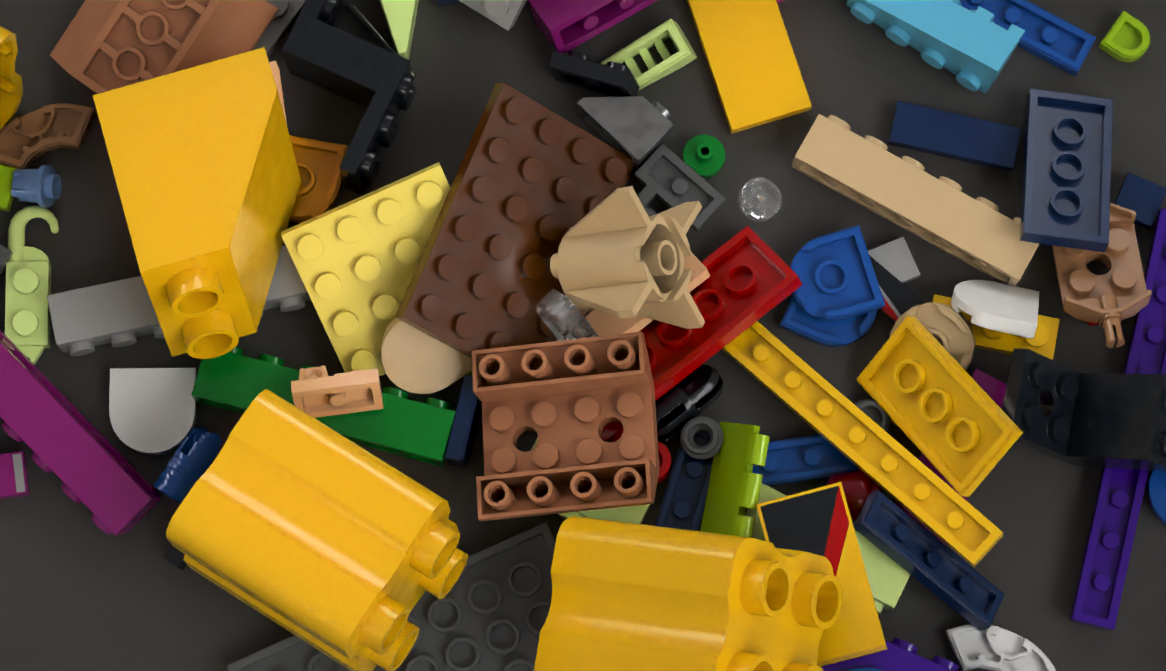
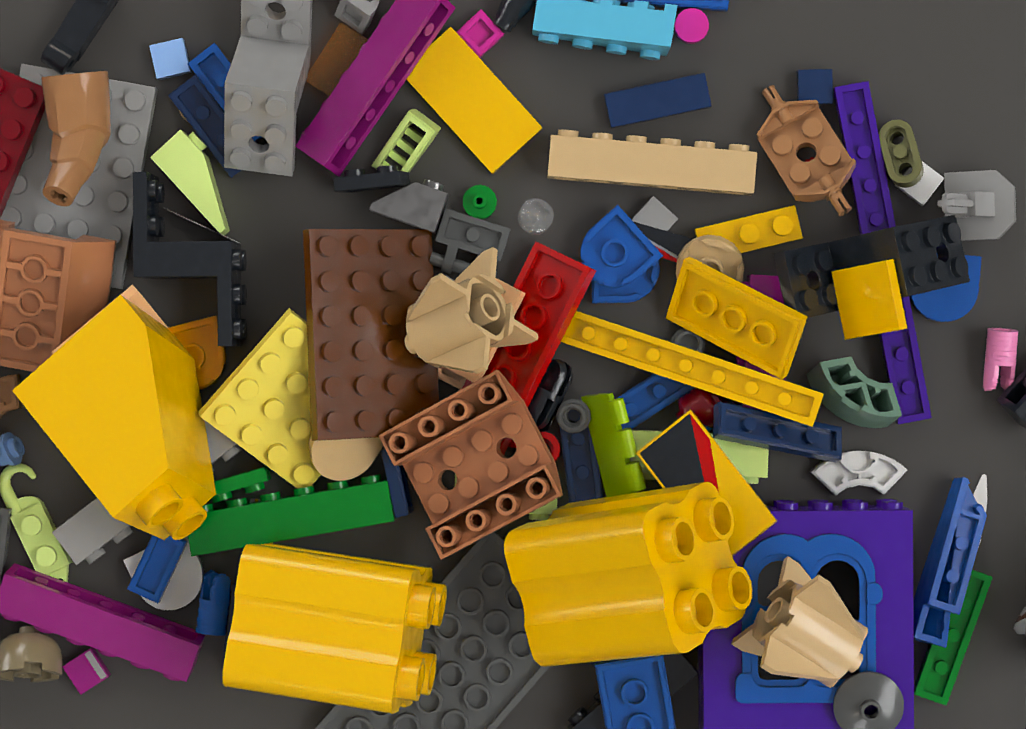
camera: 20 degrees left, 10 degrees up
light nougat hinge [291,365,384,418] -> none
clear beam [536,289,598,341] -> none
white tile [951,280,1039,339] -> none
dark blue plate [1020,88,1113,252] -> none
none -> blue tile [127,535,188,604]
none -> green plate [211,466,272,503]
none -> dark pink tile [674,8,709,44]
none -> sand green brick [806,356,902,428]
none -> yellow tile [831,259,907,340]

